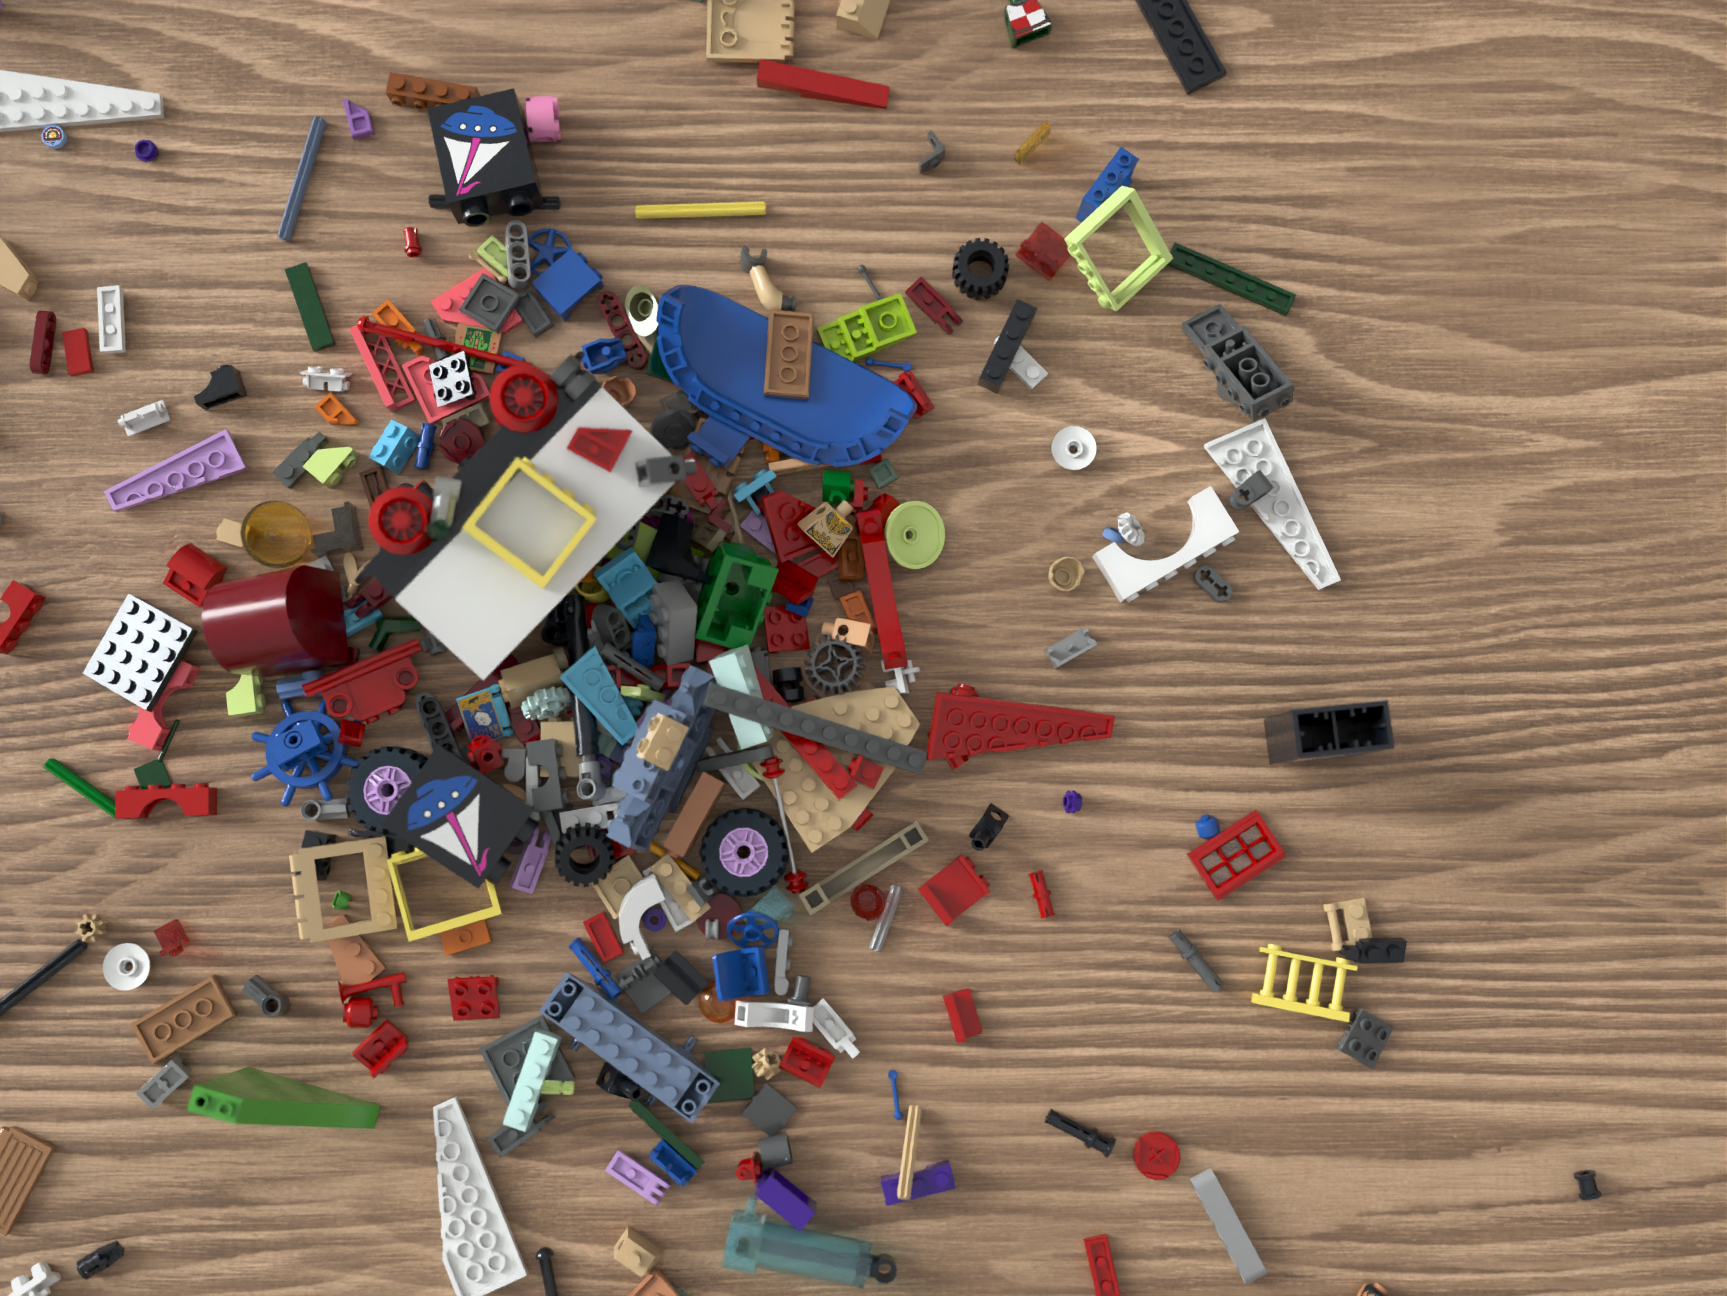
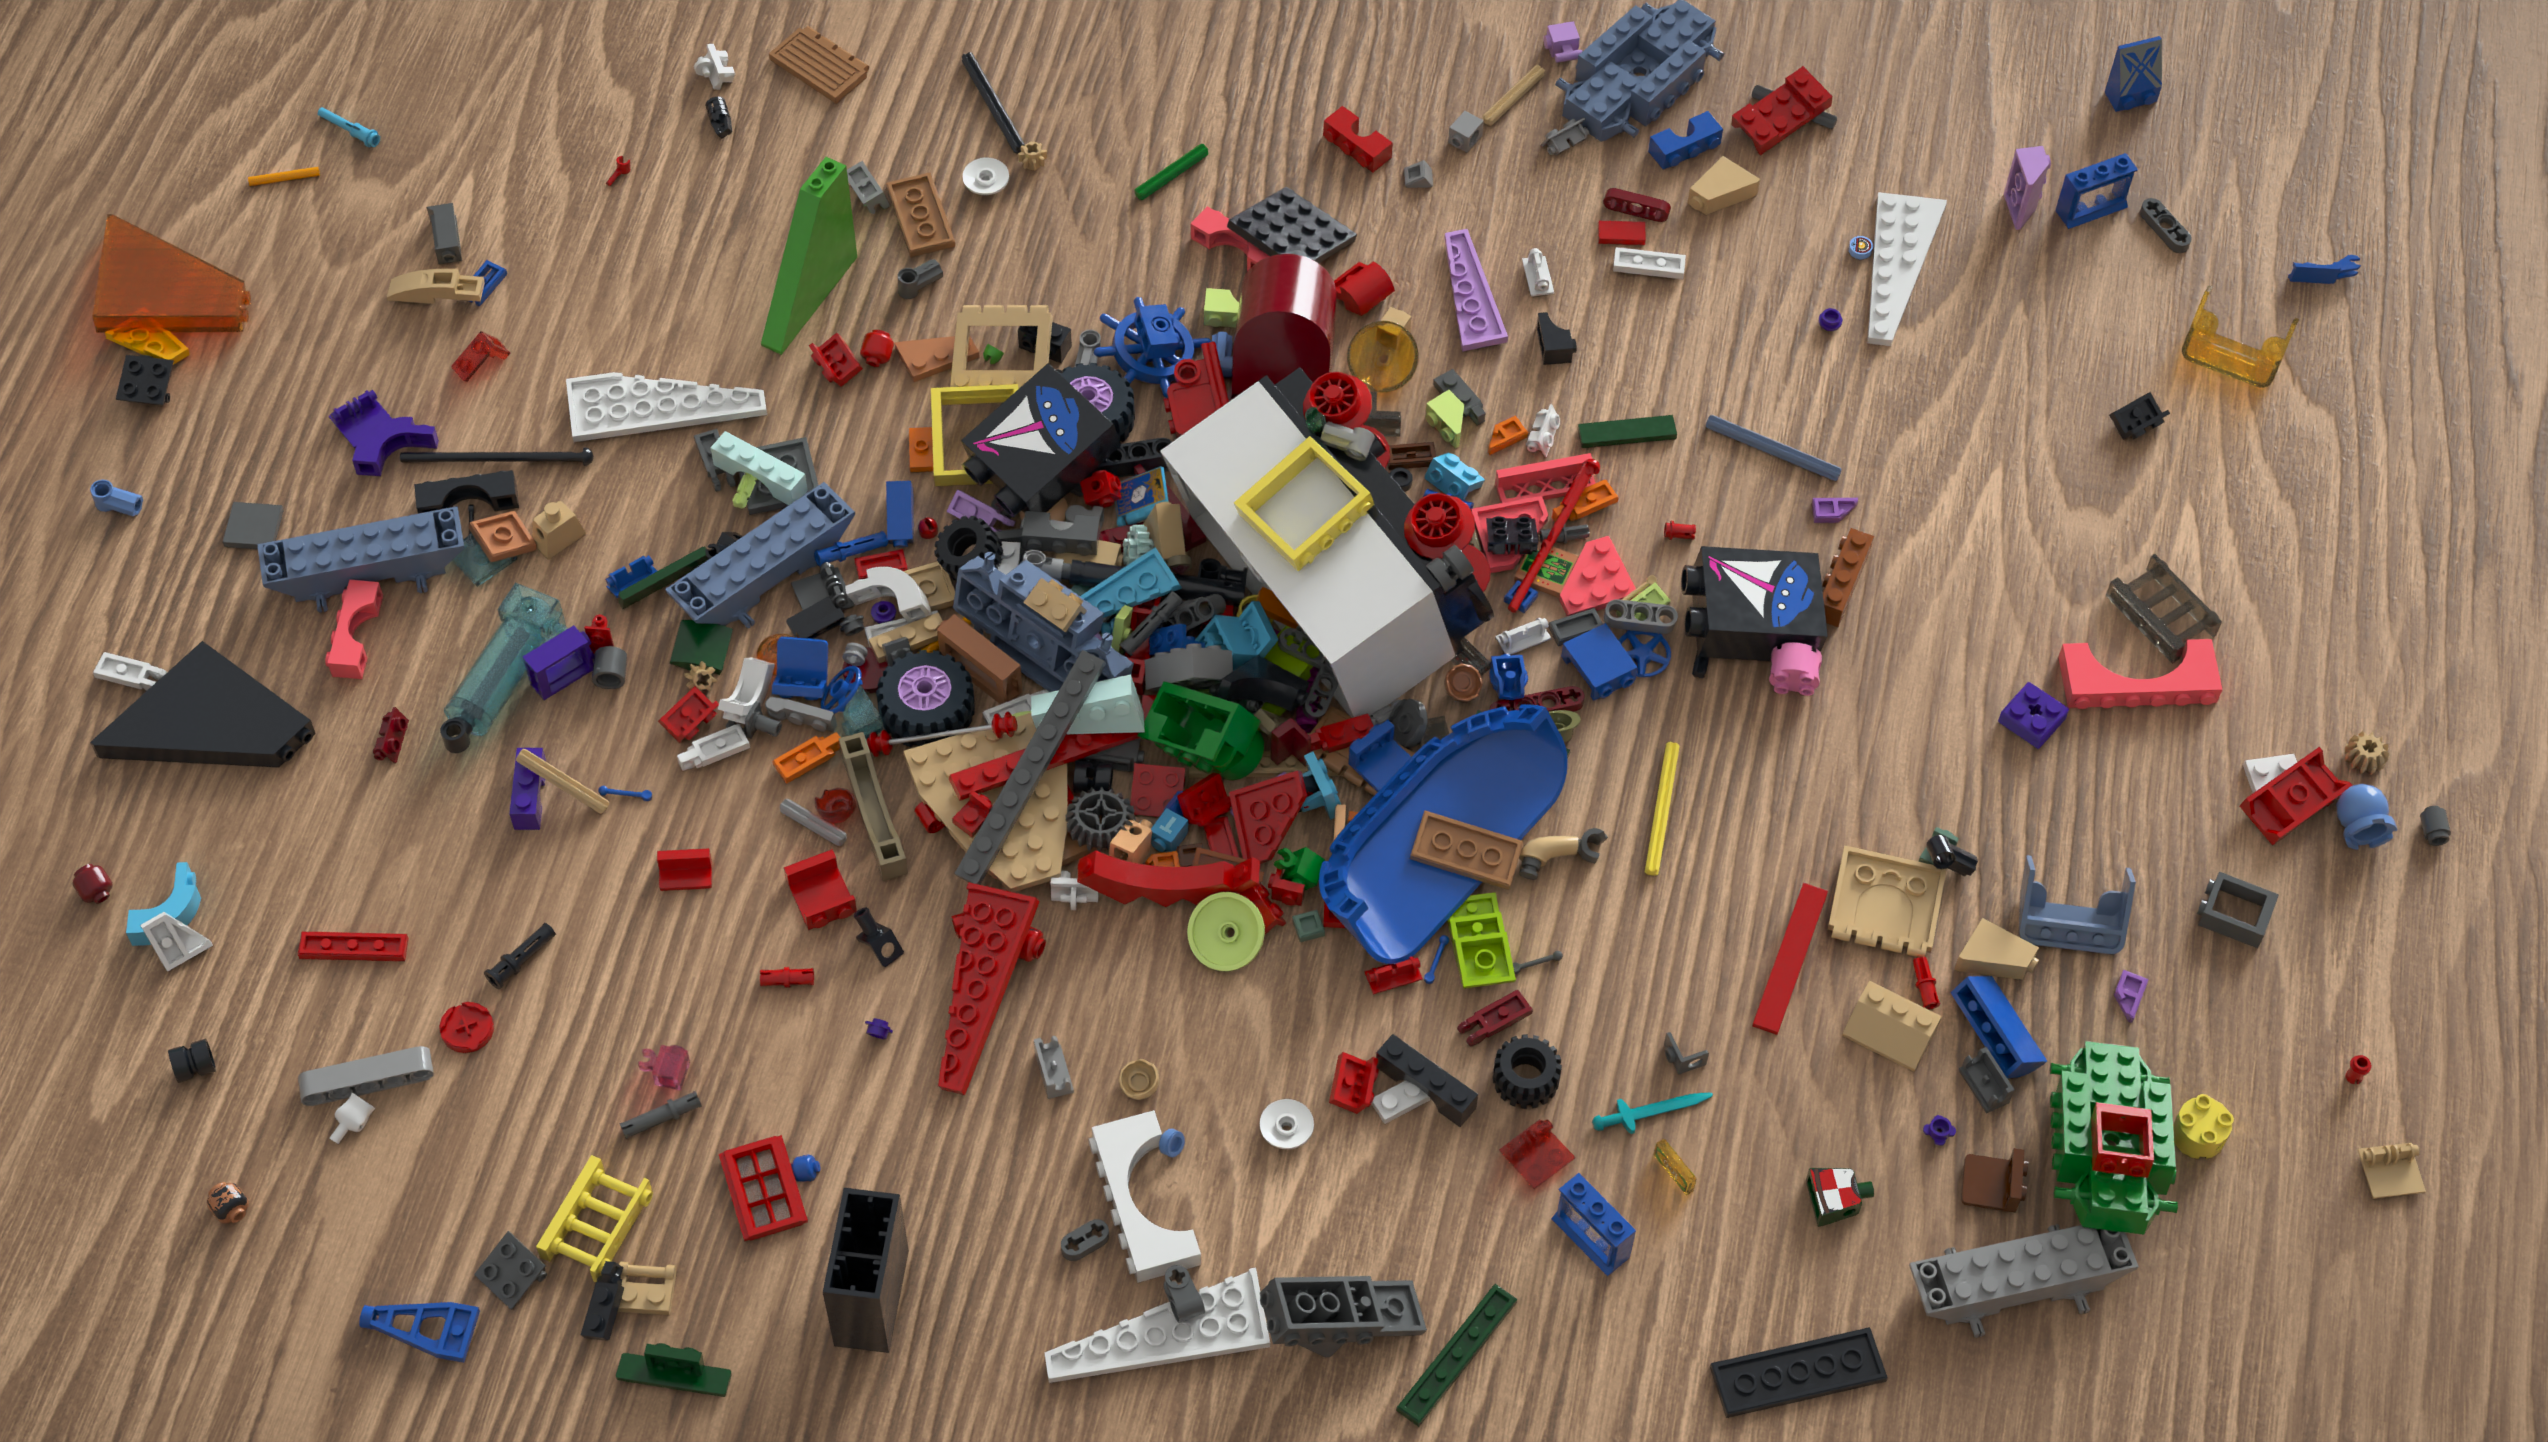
camera: 105 degrees right, 25 degrees down
red arch [115,783,217,819] -> none
dark green piece [134,720,180,790] -> none
clear red bracket [154,919,190,957] -> none
red tile [337,719,366,747] -> none
red piece [338,972,407,1007] -> none
red hinge [448,975,500,1021] -> none
dark grey tile [459,273,522,334] -> none
red wing [566,427,633,473] -> none
lavender hinge [605,1149,671,1206] -> none
dark grey torso [635,455,696,487] -> none
dark grey beam [695,744,774,773] -> none
dark grey piece [741,1083,797,1136] -> none
torso [797,500,854,557] -> none
yellowish green window [1064,186,1173,311] -> none
white gear [1118,512,1145,546] -> none
none -> white piece [330,1093,375,1144]
none -> blue plate [359,1302,480,1363]
none -> dark green bracket [616,1343,732,1397]
none -> clear pink brick [638,1045,690,1091]
none -> orange hinge [772,732,841,784]
none -> dark grey plate [840,614,864,636]
none -> blue slope [886,481,914,548]
none -> red hinge [918,517,938,539]
none -> dark azure brick [1151,808,1188,852]
none -> red bracket [1329,1052,1379,1114]
none -> light grey slope [1404,160,1433,188]
none -> white hinge [1495,617,1551,655]
none -> teal sword [1592,1092,1713,1134]

